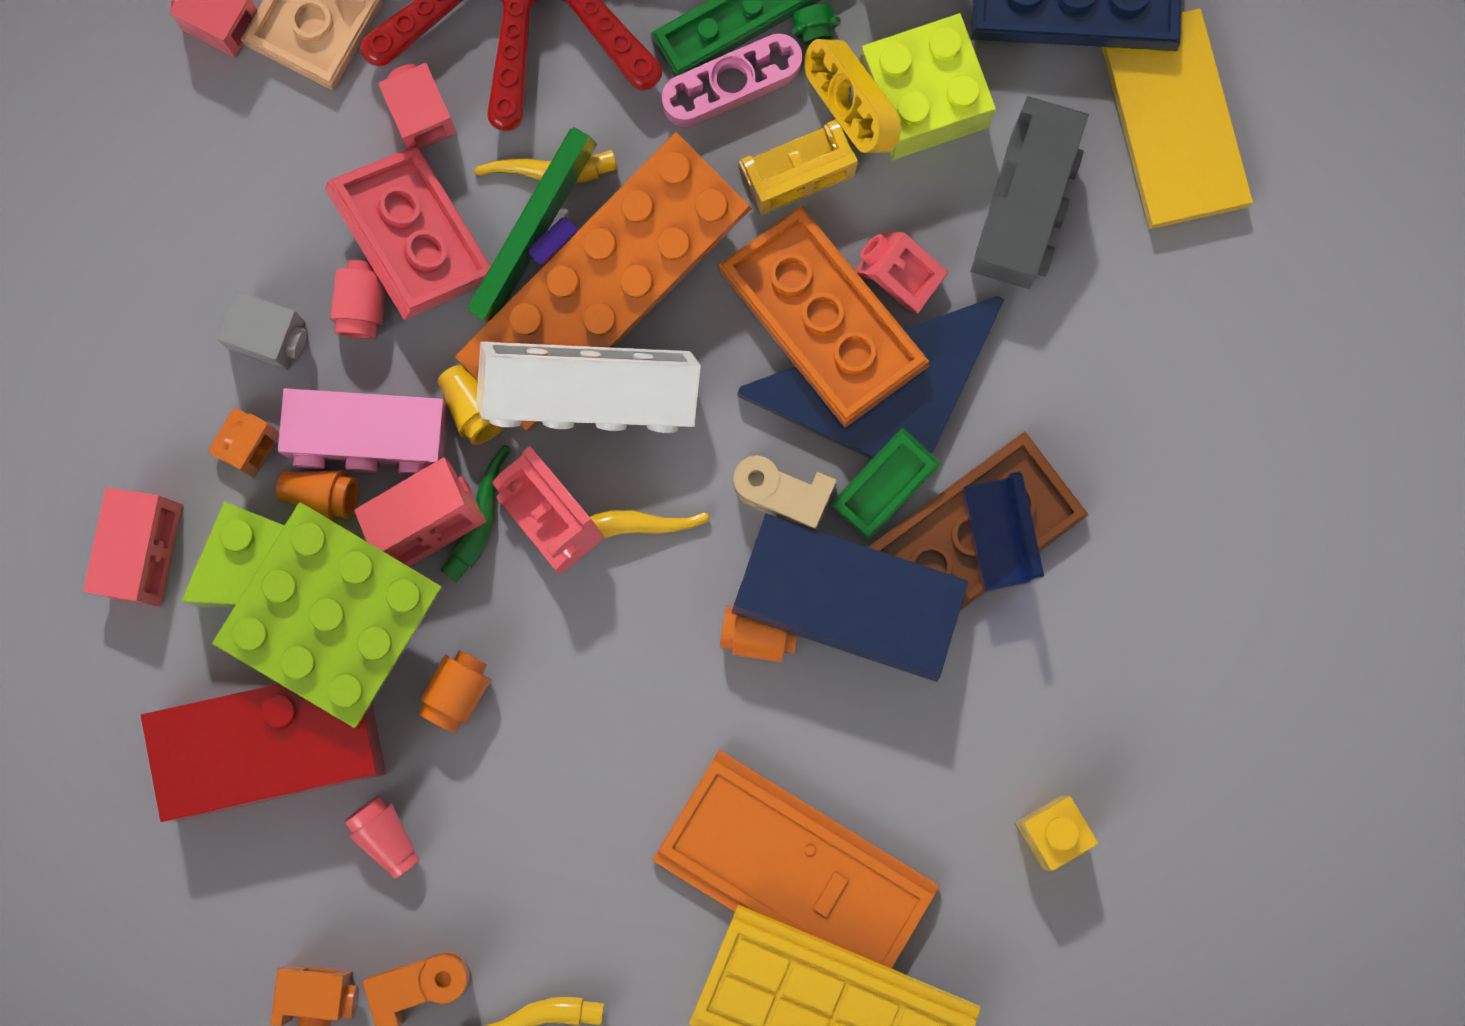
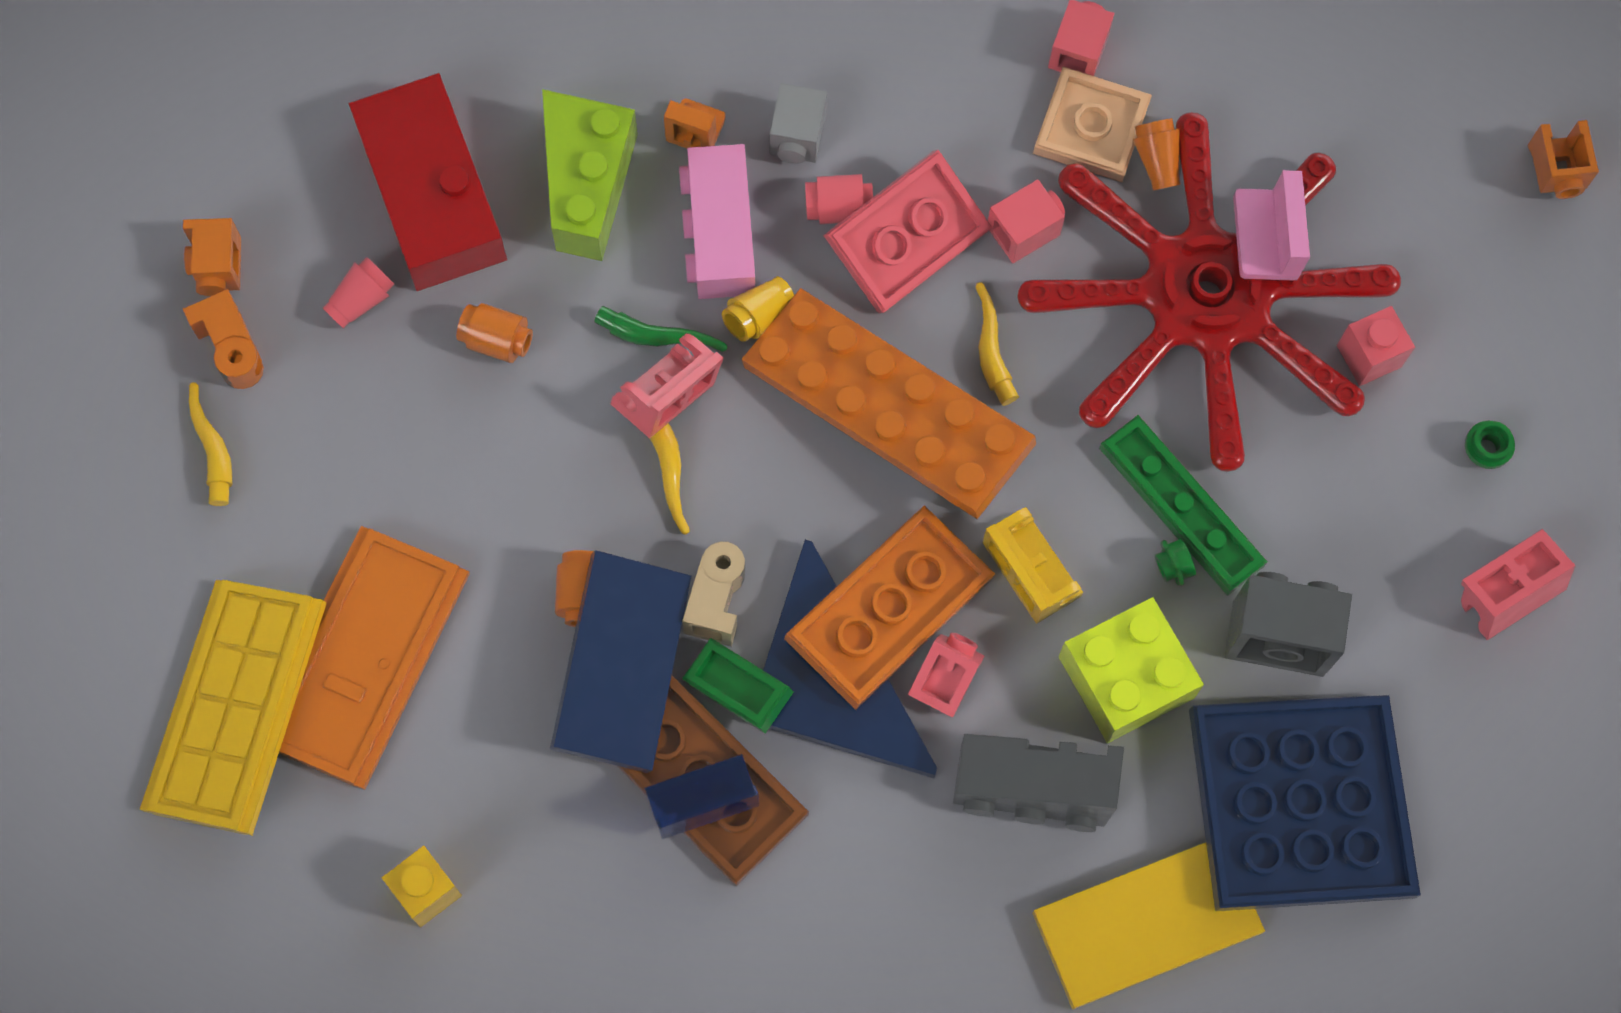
camera: 80 degrees right, 10 degrees down
coral hinge [83,487,183,607] -> none
lime plate [212,502,443,728] -> none
orange cone [276,470,360,522] -> none
coral hinge [354,457,486,567] -> none
green tile [467,127,597,322] -> none
white brick [476,342,701,433] -> none
dark purple tile [528,217,578,267] -> none
bright pink beam [662,34,802,127] -> none
yellow beam [805,39,901,153] -> none

